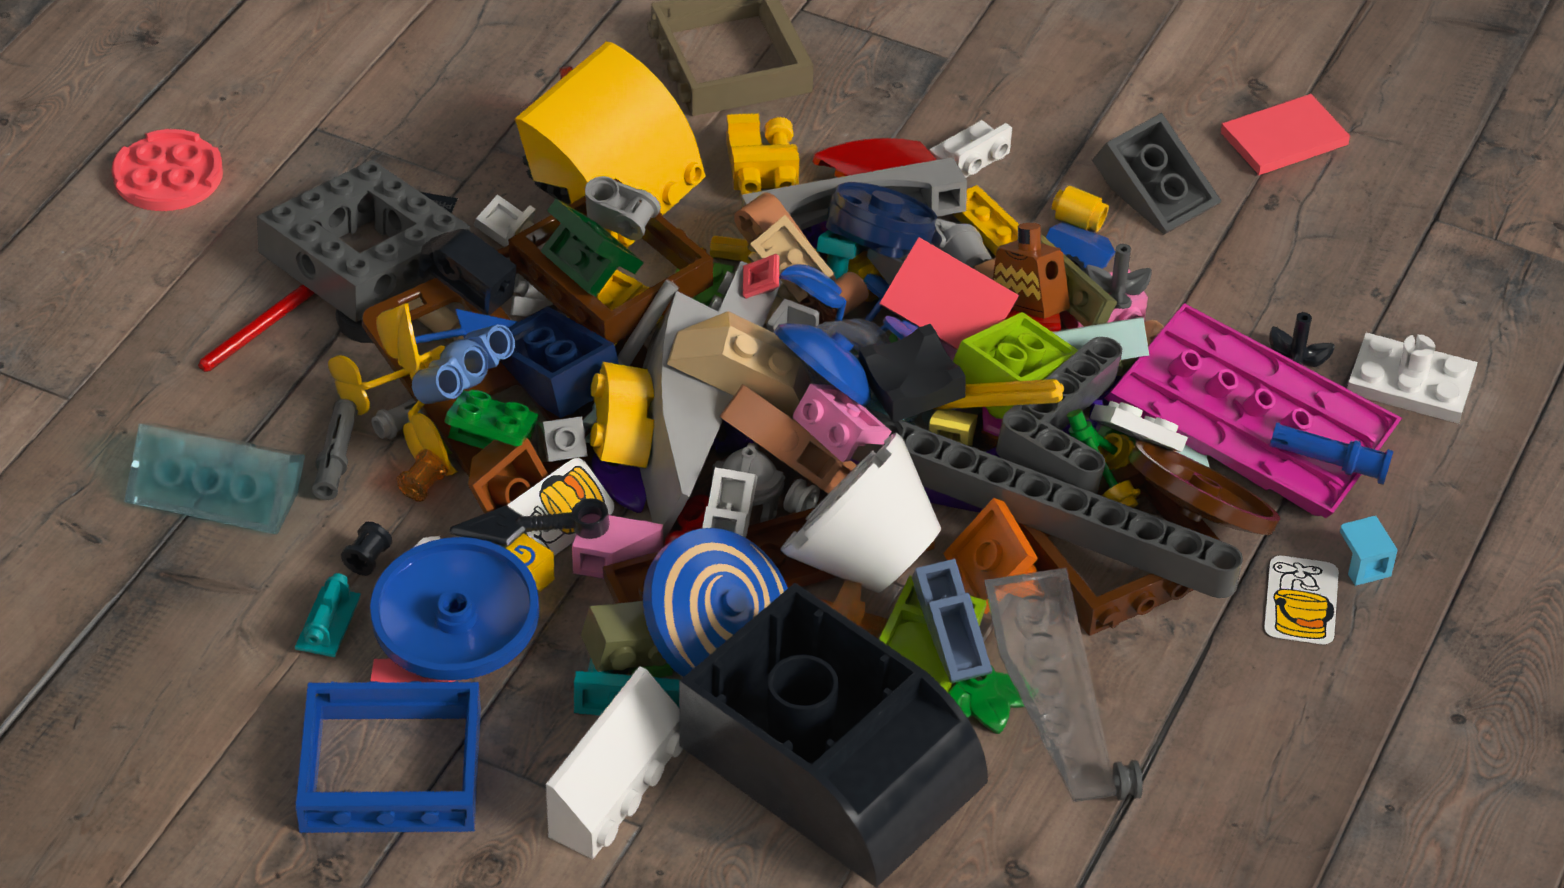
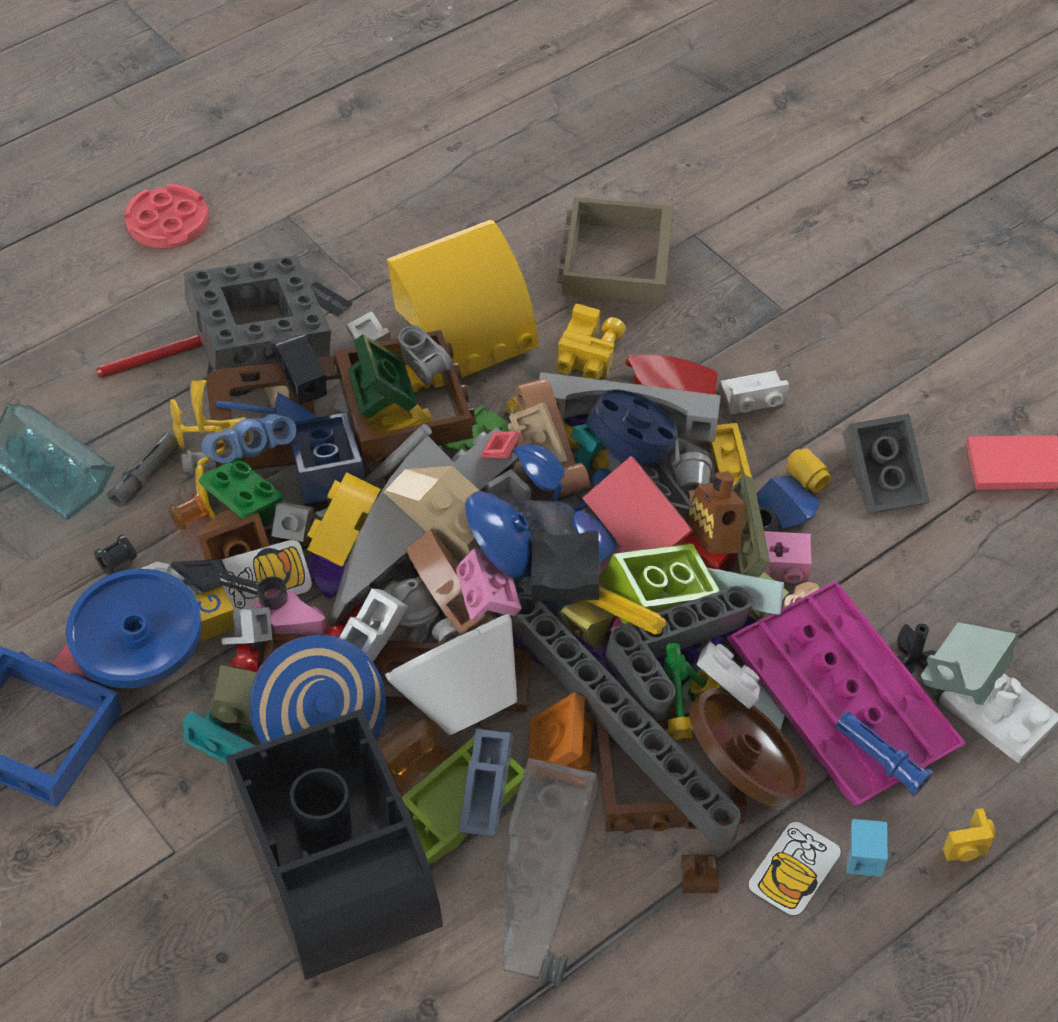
camera: 25 degrees right, 5 degrees up
teal hinge [295,573,361,657] -> none
white slope [546,667,683,859] -> none
green plate [948,665,1028,734] -> none
dark grey plant [1086,244,1152,309] -> none
none -> light grey panel [221,607,272,645]
none -> red plate [231,643,260,672]
none -> reddish brown tile [680,855,719,893]
none -> piece [921,622,1019,705]
none -> yellow bracket [943,808,996,862]

